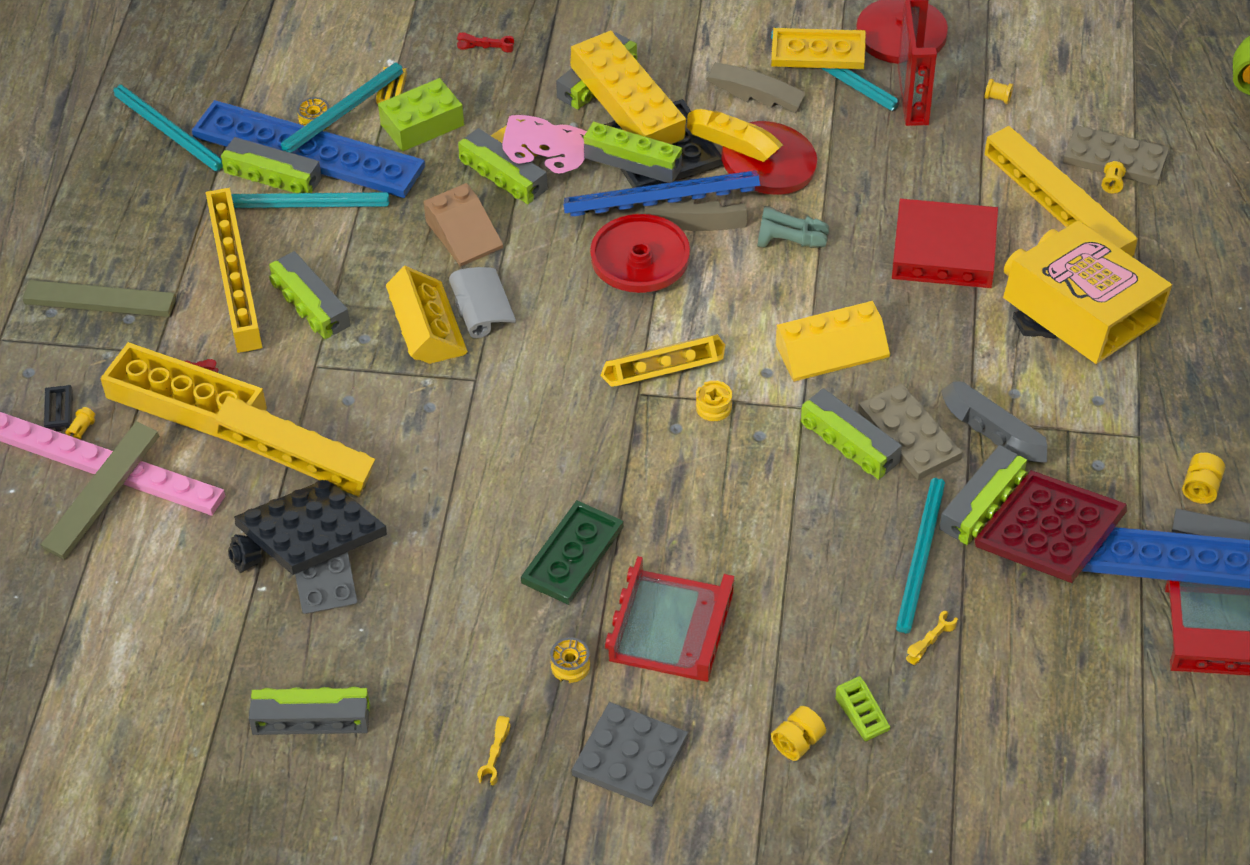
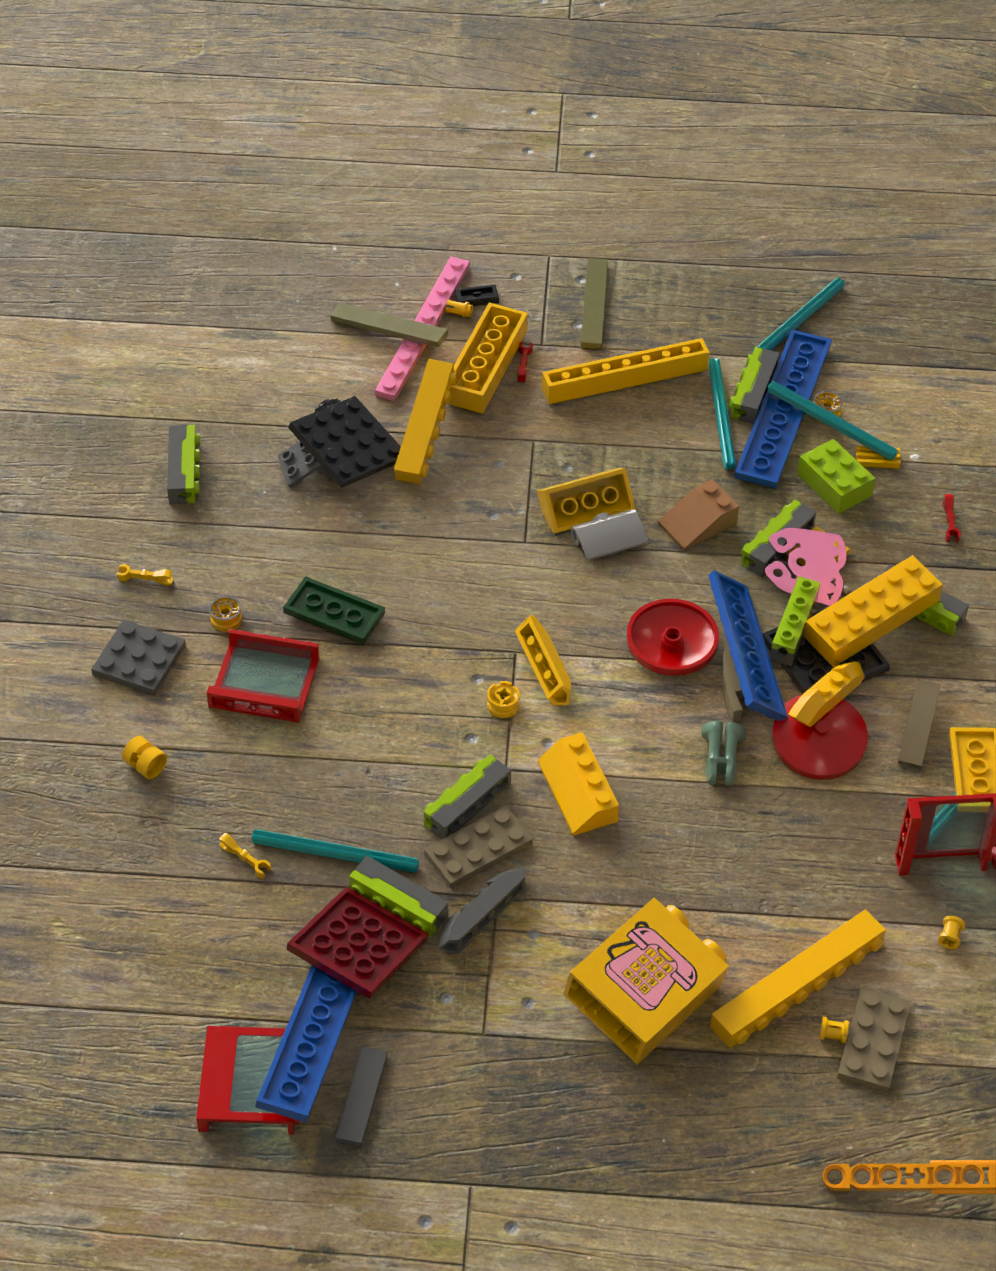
camera: 85 degrees right, 0 degrees up
piece [269,251,350,340] -> none
lime slope [835,676,890,742] -> none
red panel [892,198,998,288] -> none
yellow wheel [1182,453,1226,504] -> none

